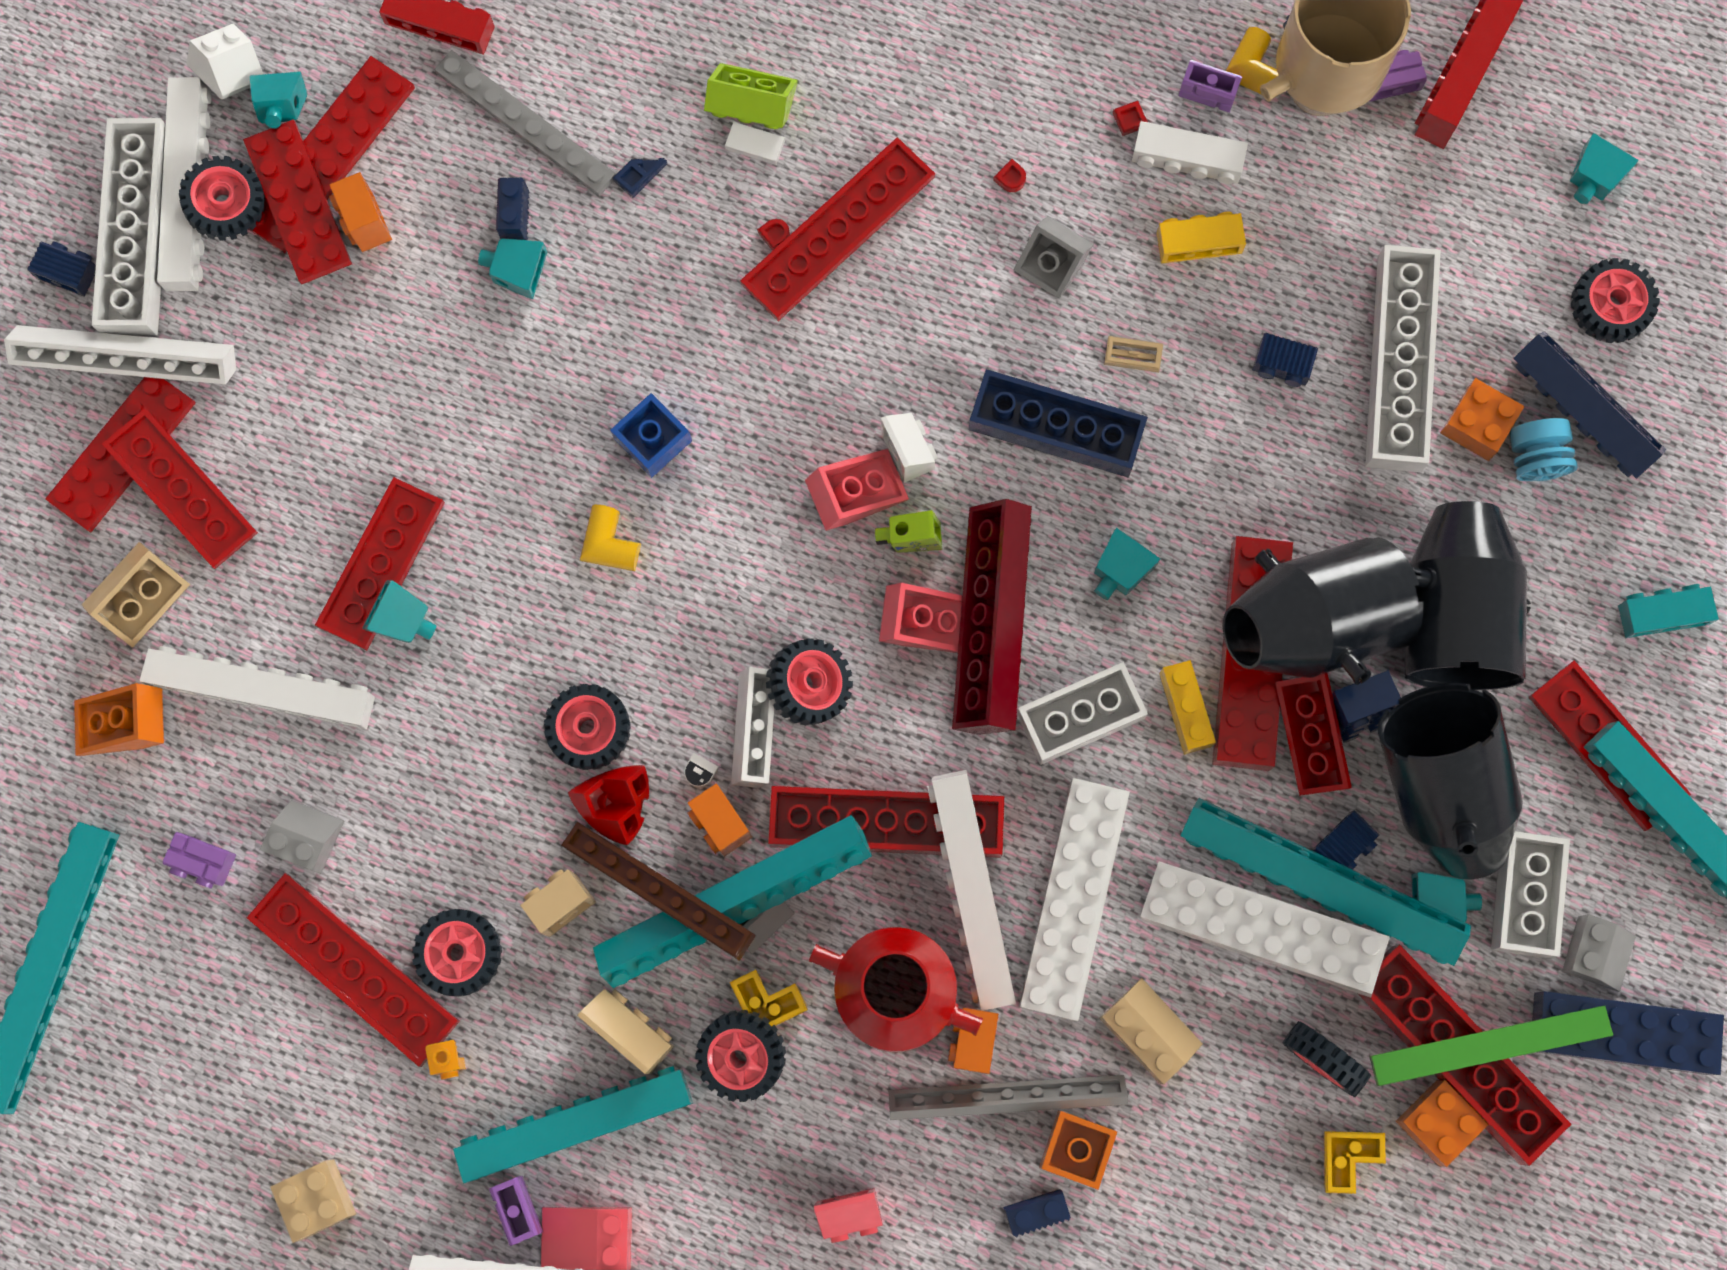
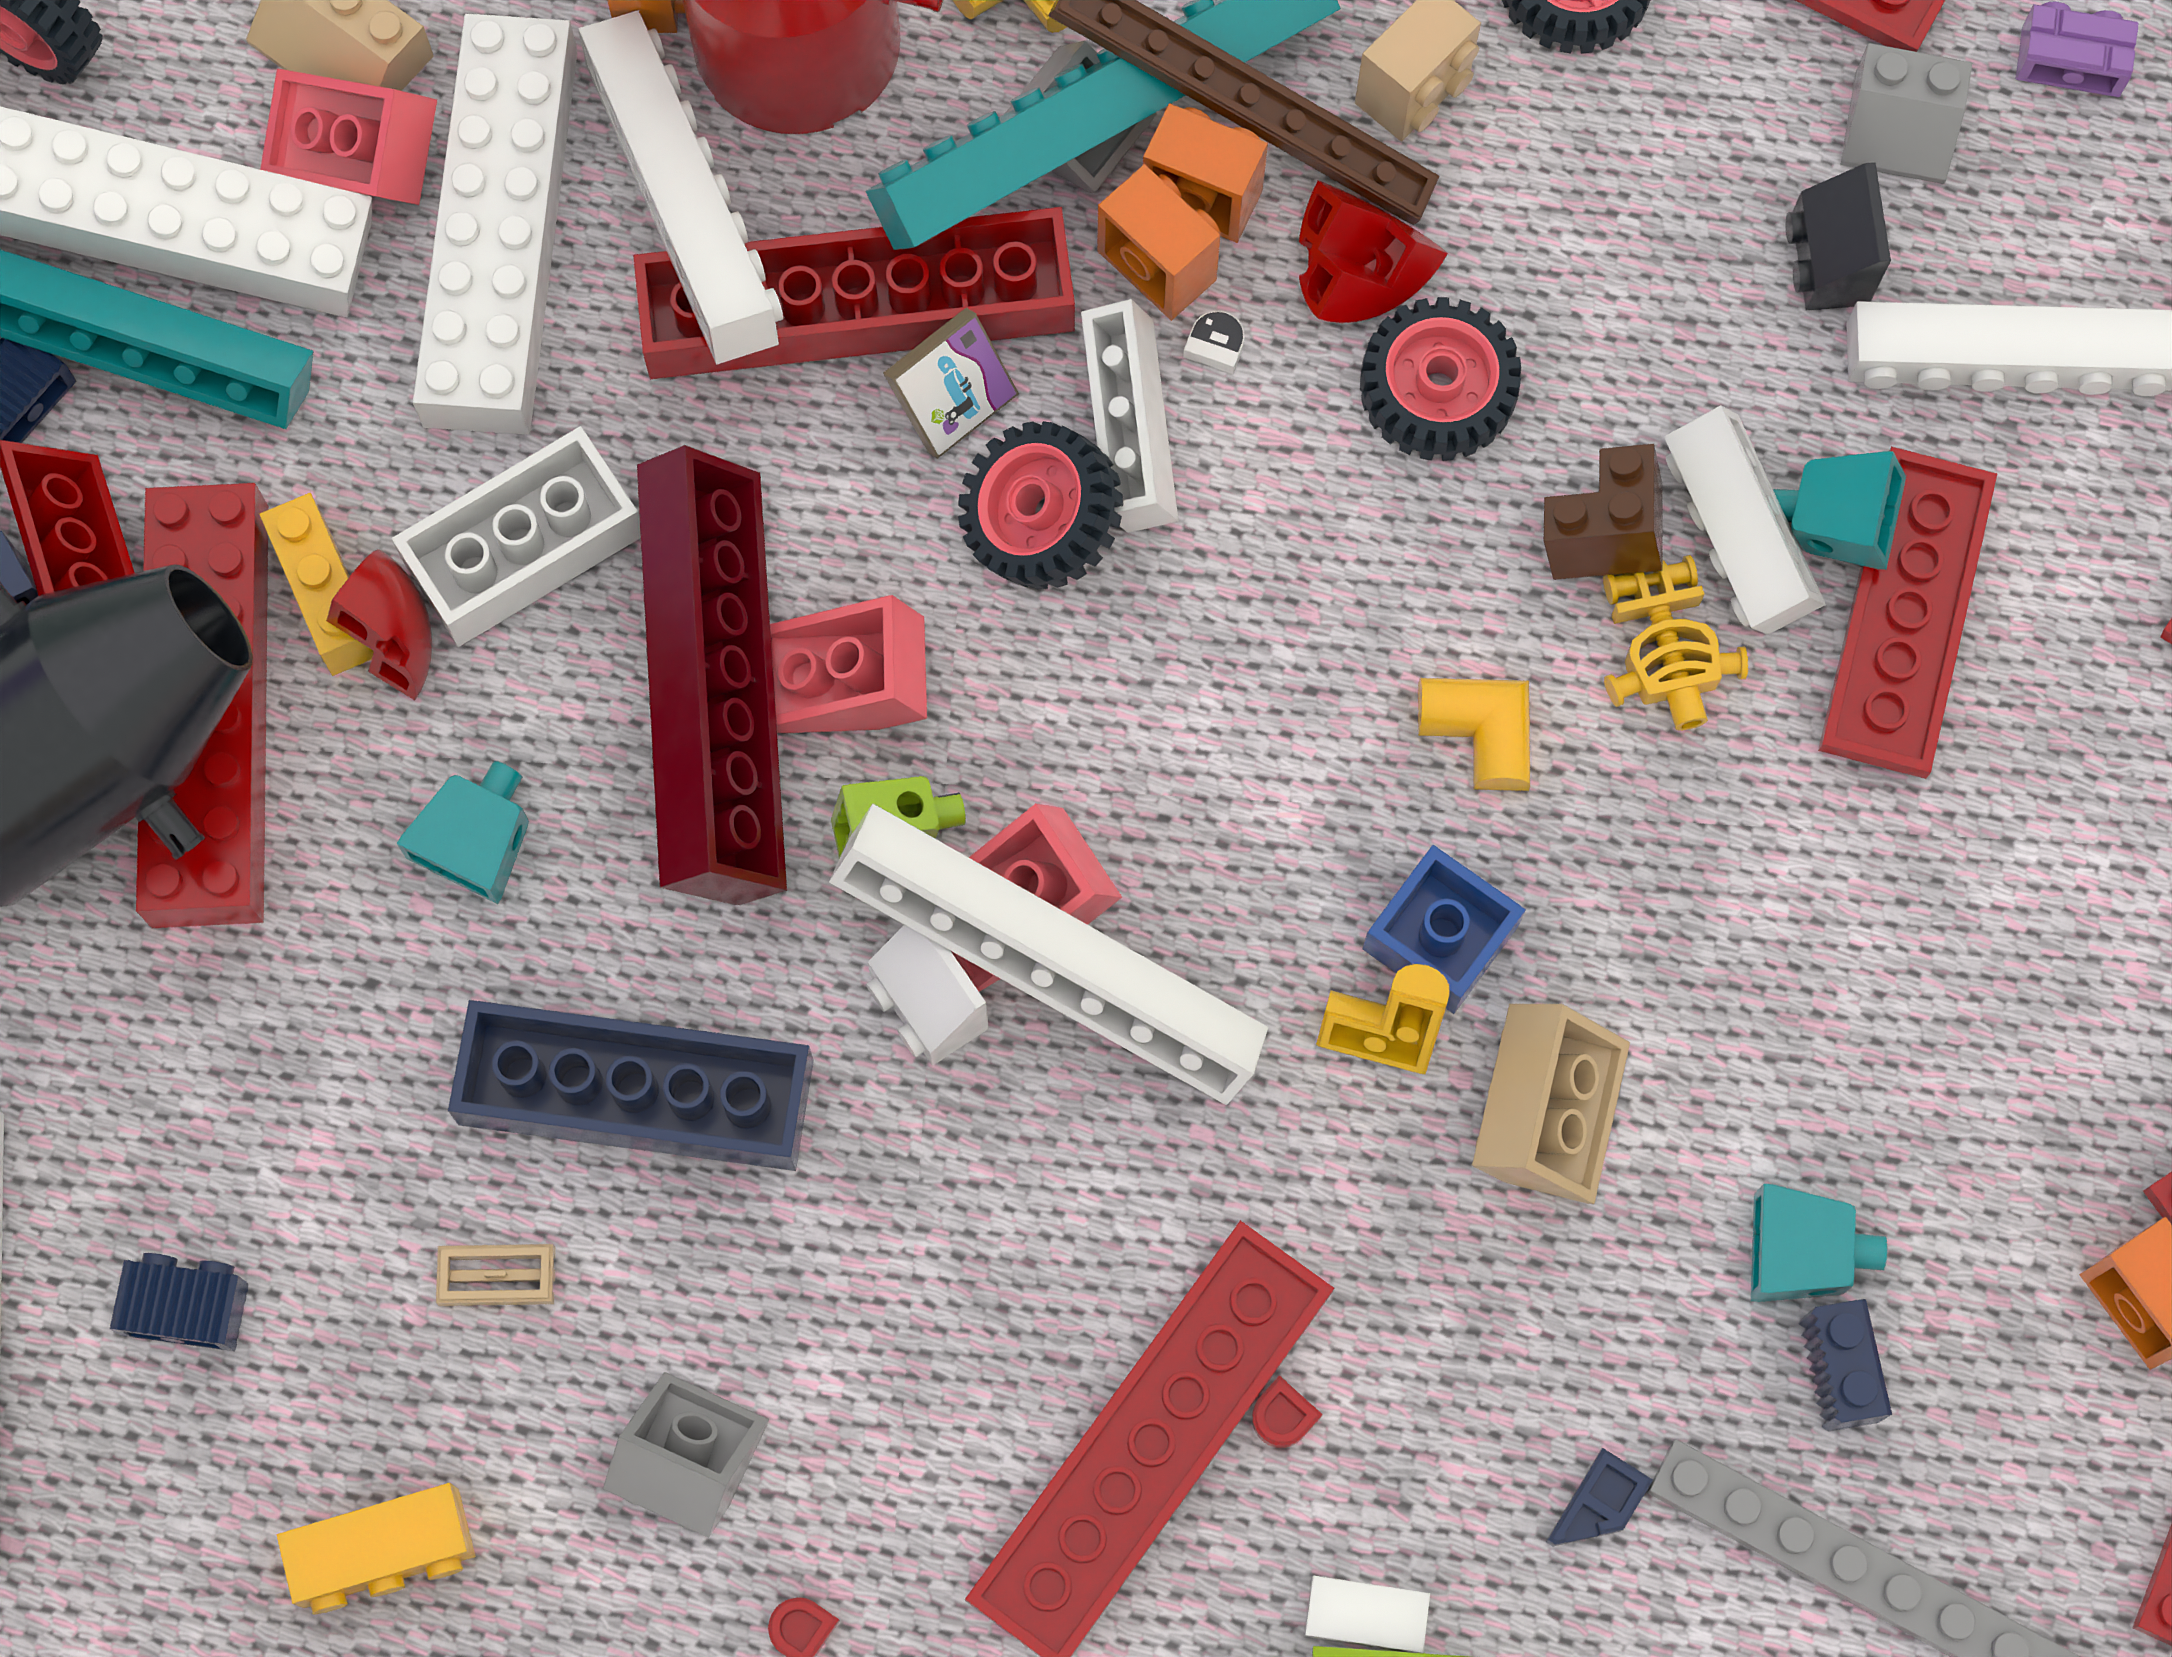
camera: 165 degrees right, 5 degrees down
none -> coral slope [260,68,437,205]
none -> red brick [326,549,432,701]
none -> white brick [829,803,1268,1105]
none -> tile [883,308,1019,459]
none -> orange brick [1143,103,1268,243]
none -> yellow brick [1316,964,1449,1074]
none -> tan slope [1472,1004,1630,1204]
none -> reddish brown brick [1543,444,1663,580]
none -> yellow piece [1603,555,1748,731]
none -> white brick [1664,405,1826,634]
none -> black slope [1785,162,1891,311]

